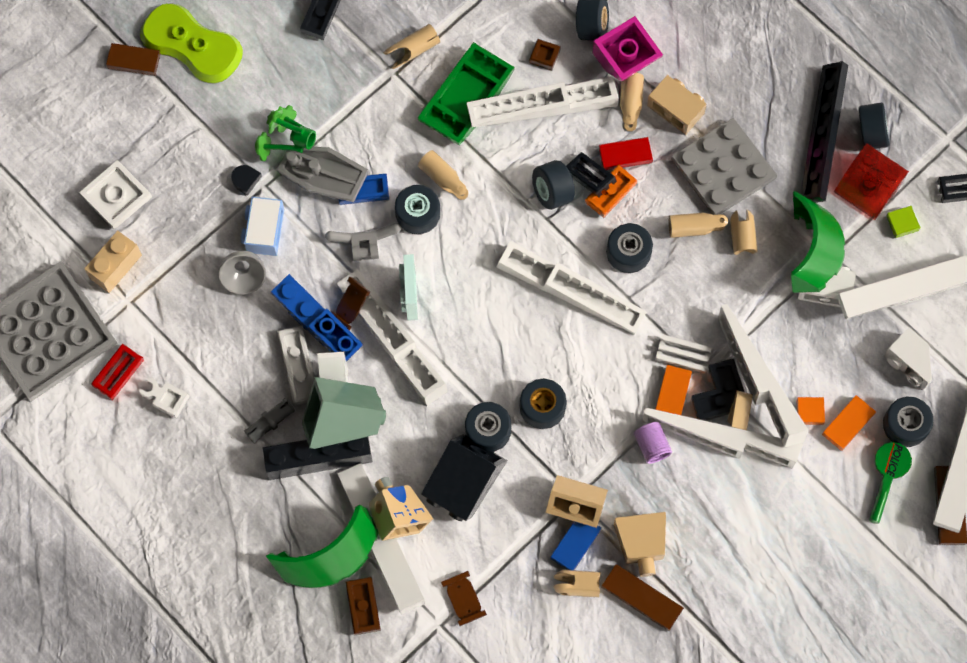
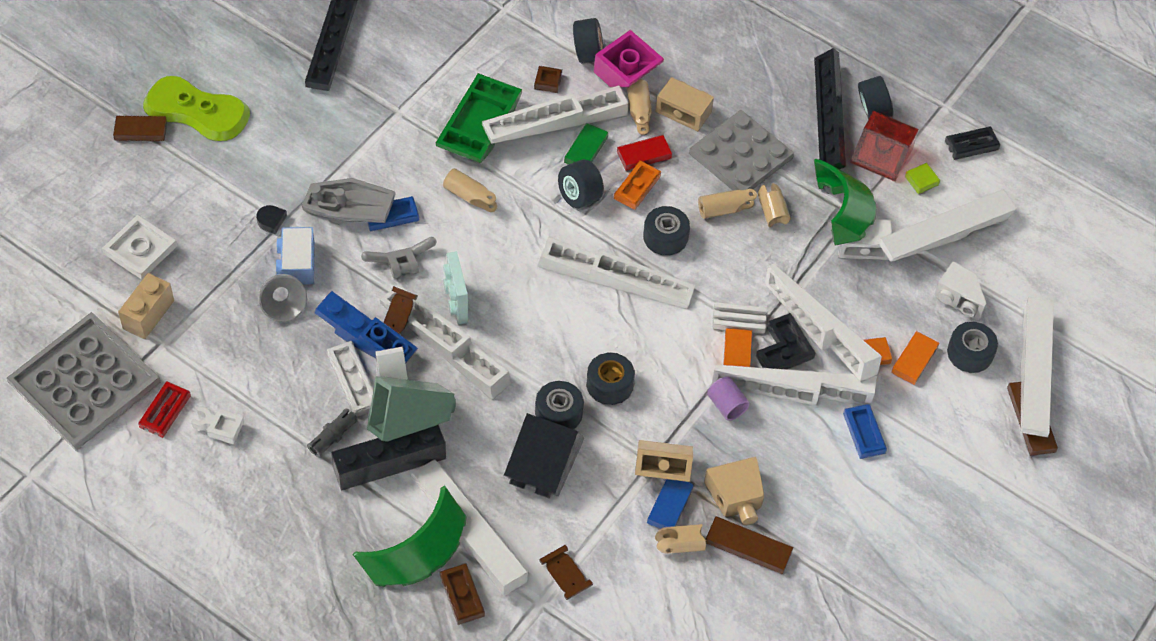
camera: 15 degrees left, 15 degrees down
plant [255,105,316,161] -> none
tan torso [369,477,433,541] -> none
tan piece [383,24,440,69] -> none
black wheel [395,185,440,234] -> none
black tile [566,152,617,198] -> none
tan piece [727,390,753,430] -> none
green piece [869,442,912,524] -> none
none -> green tile [564,123,608,164]
none -> blue tile [843,404,887,459]

